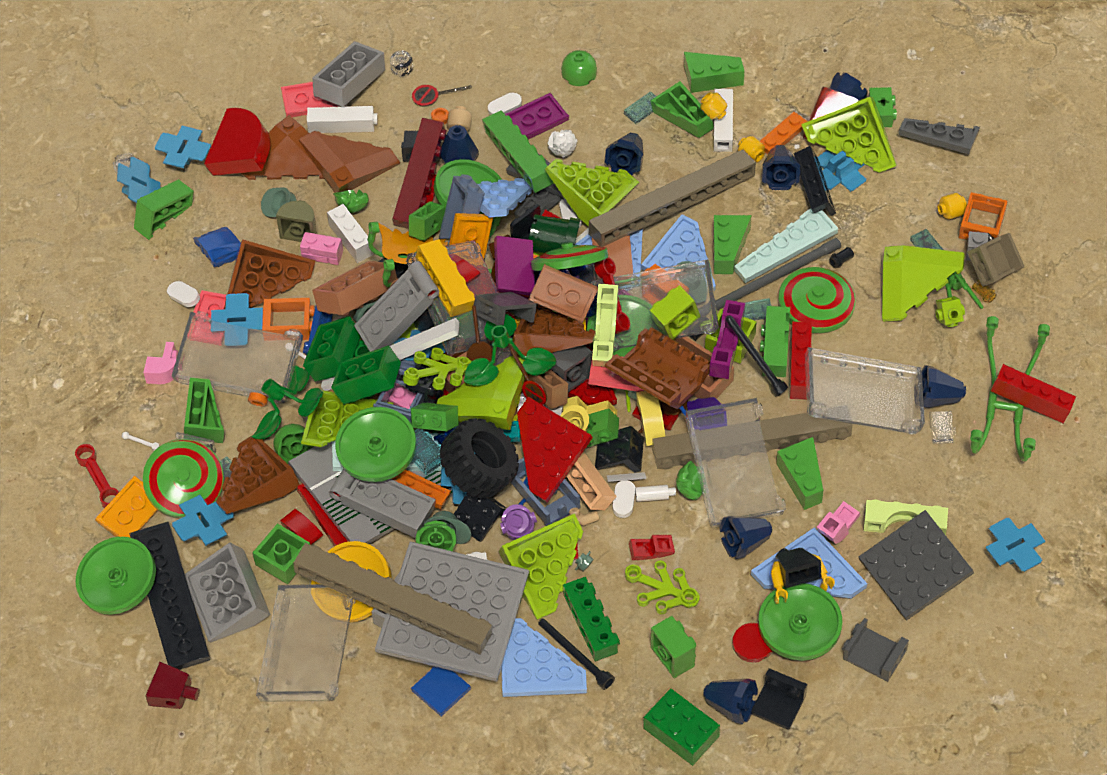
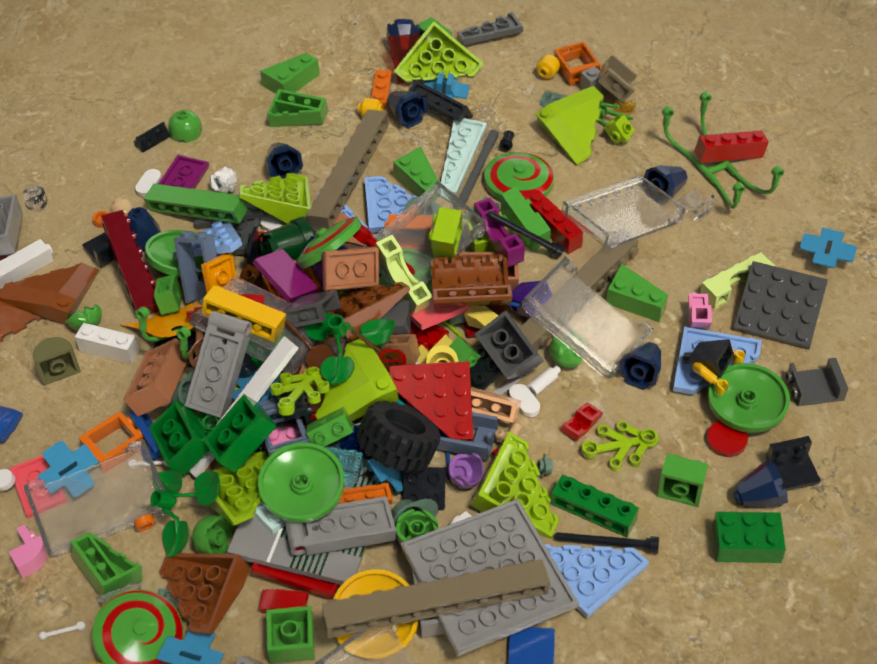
camera: 40 degrees left, 5 degrees down
dark orange slope [224,239,315,309] -> none
sand green piece [261,187,297,217] -> none
bright pink brick [300,232,343,265] -> none
piece [412,85,472,107] -> none
clear light blue tile [624,91,656,124] -> none
yellow head [700,92,727,120] -> none
white brick [714,89,733,152] -> none
none -> black hinge [134,122,170,153]
none -> dark grey slope [475,311,544,380]

